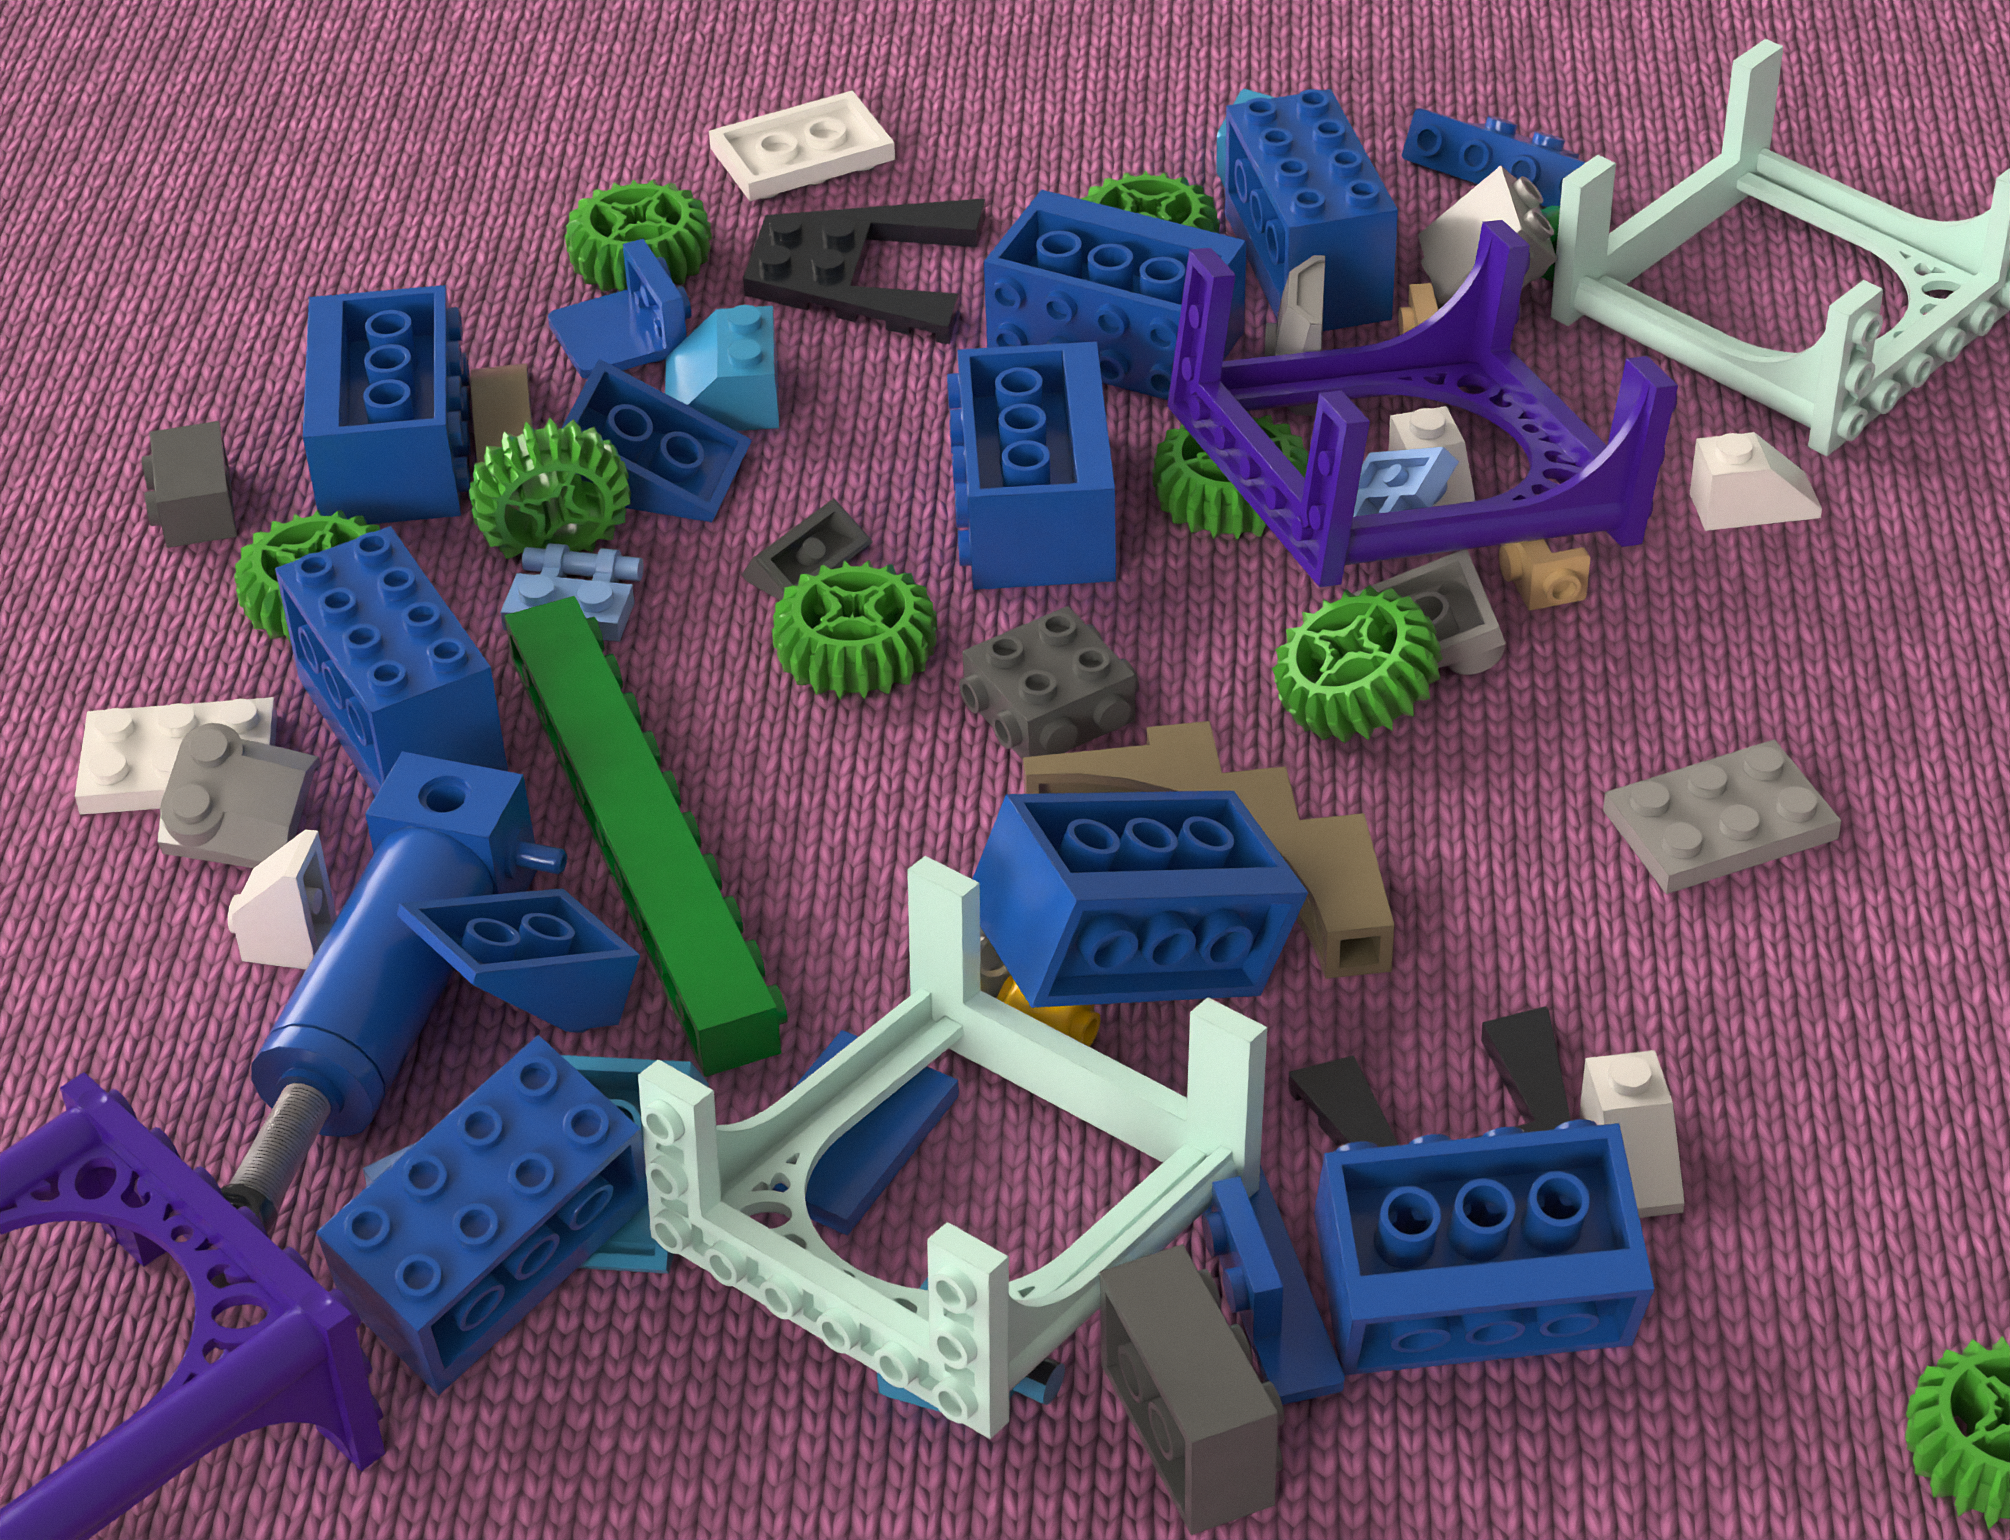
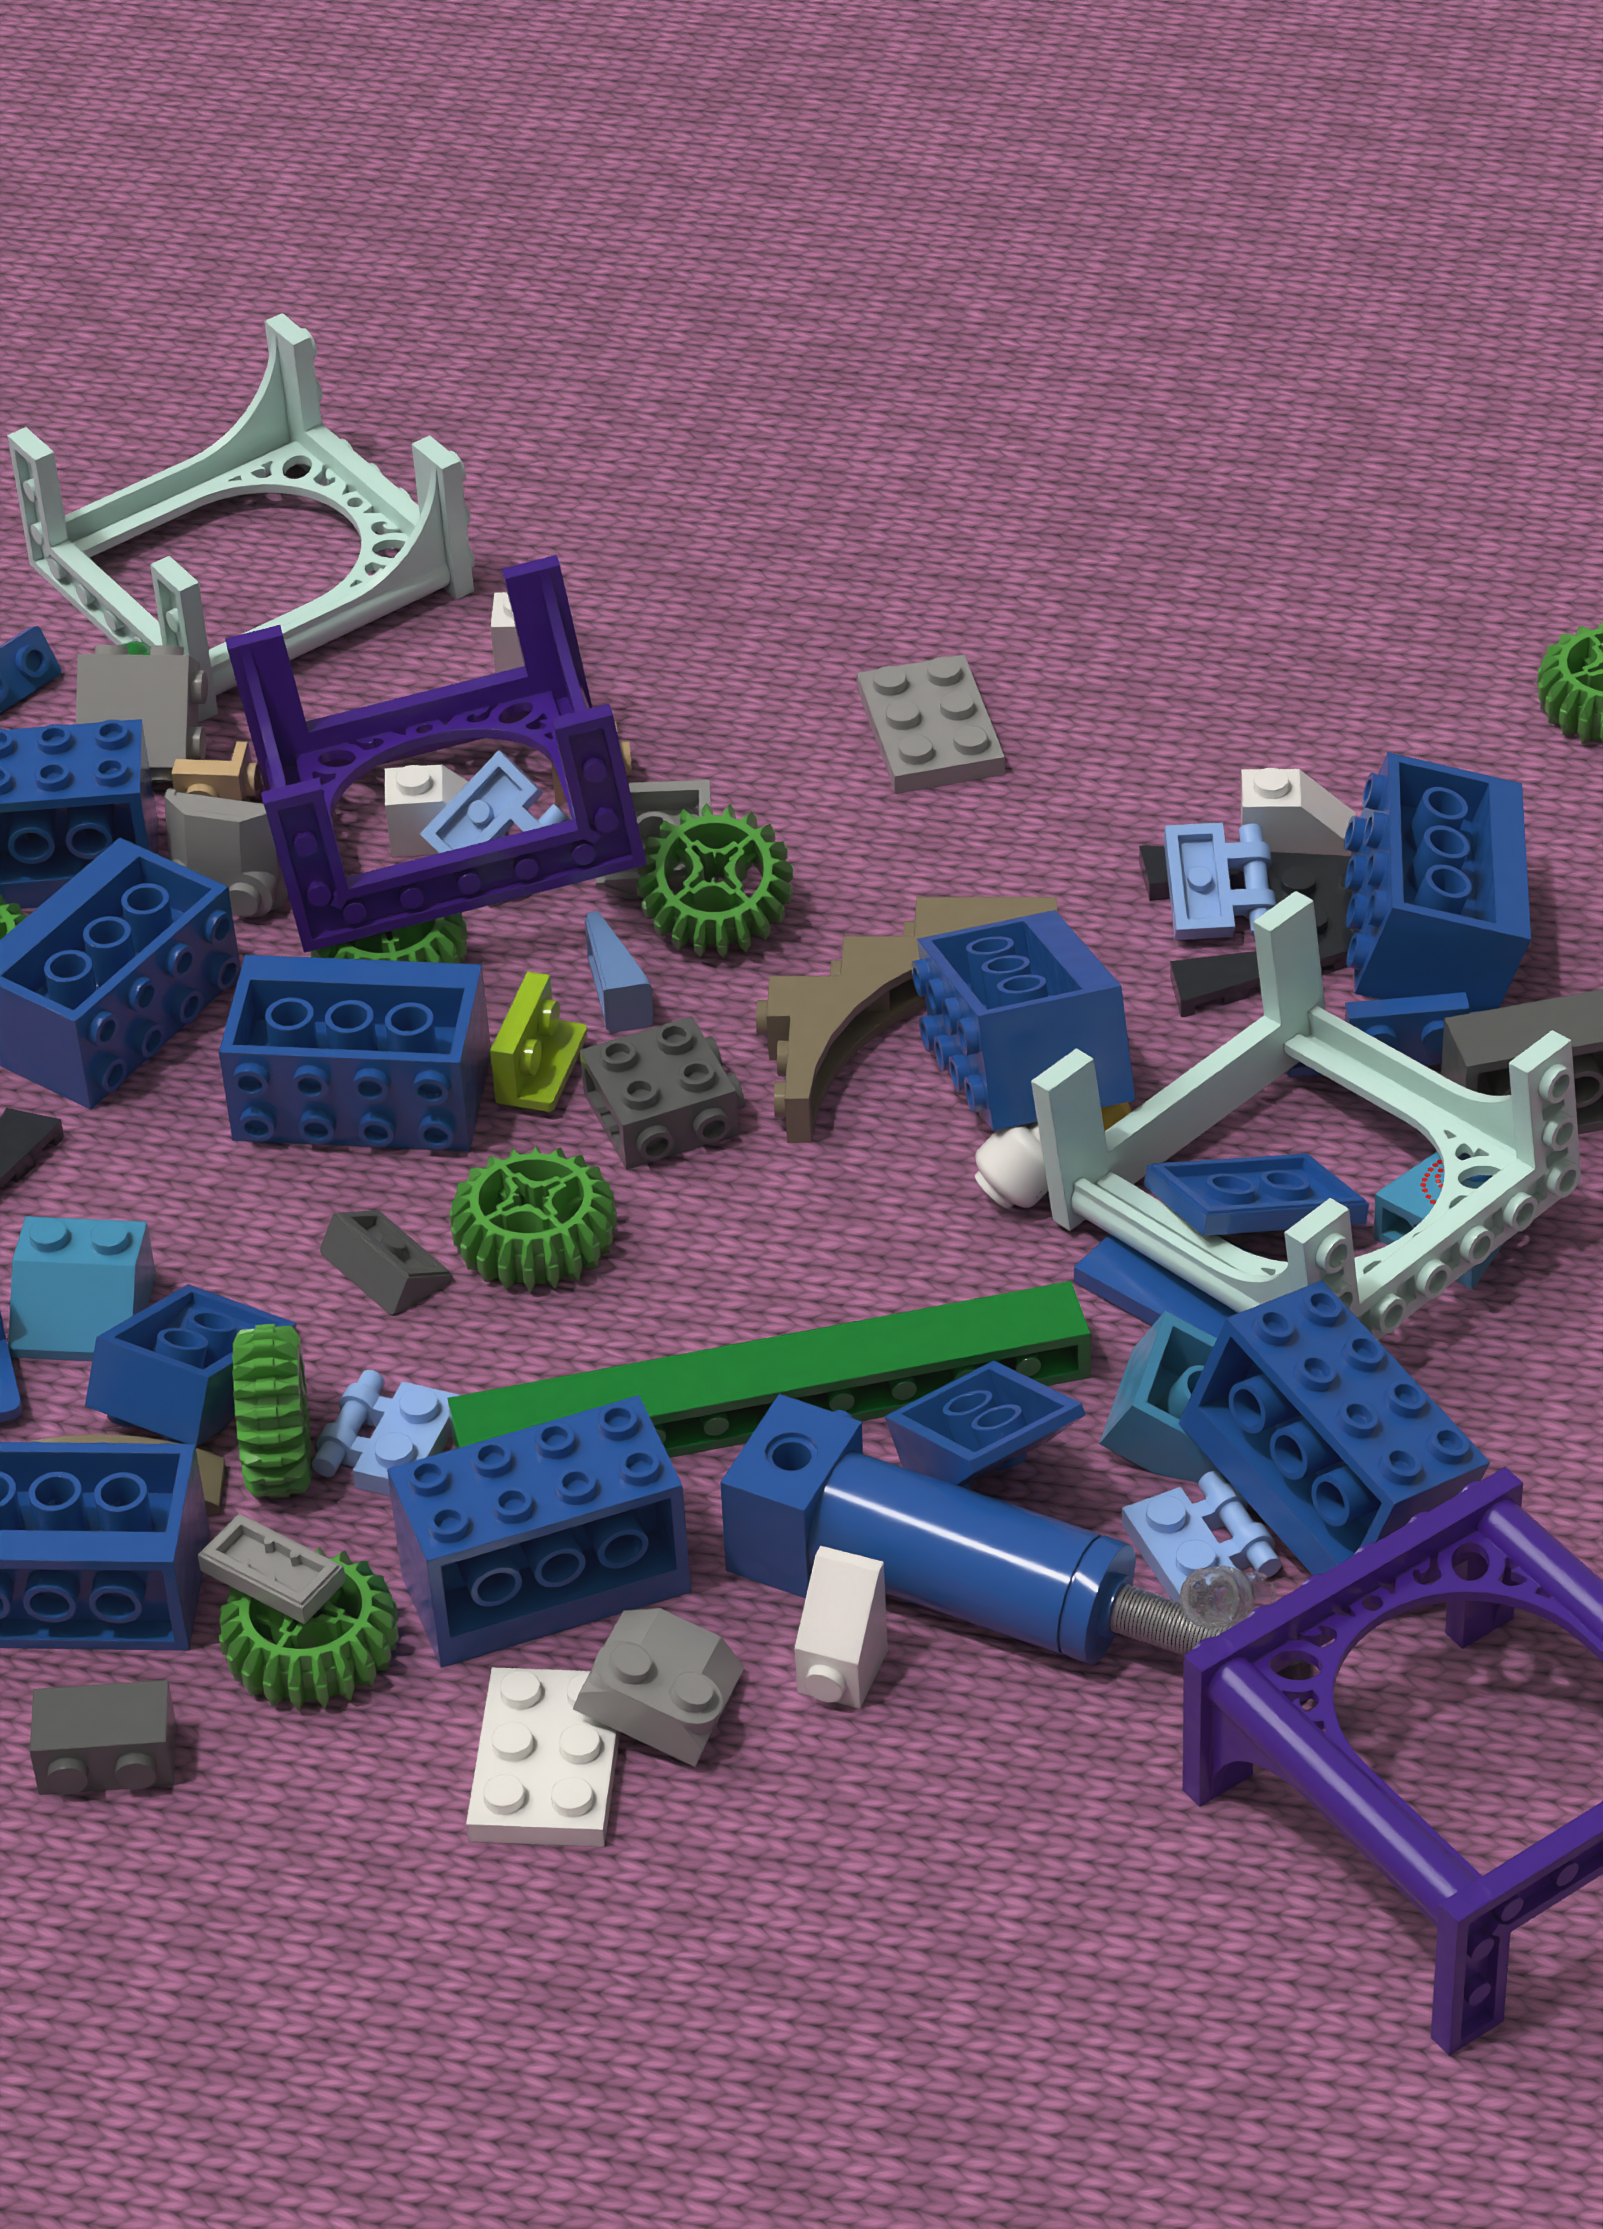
camera: 80 degrees left, 0 degrees up
none -> light grey plate [198,1513,346,1624]
none -> lime bracket [490,971,588,1112]
none -> medium blue slope [584,911,654,1033]
none -> blue tile [1144,1153,1369,1236]
none -> light blue plate [1163,822,1277,940]
none -> clear pin [1180,1566,1277,1629]

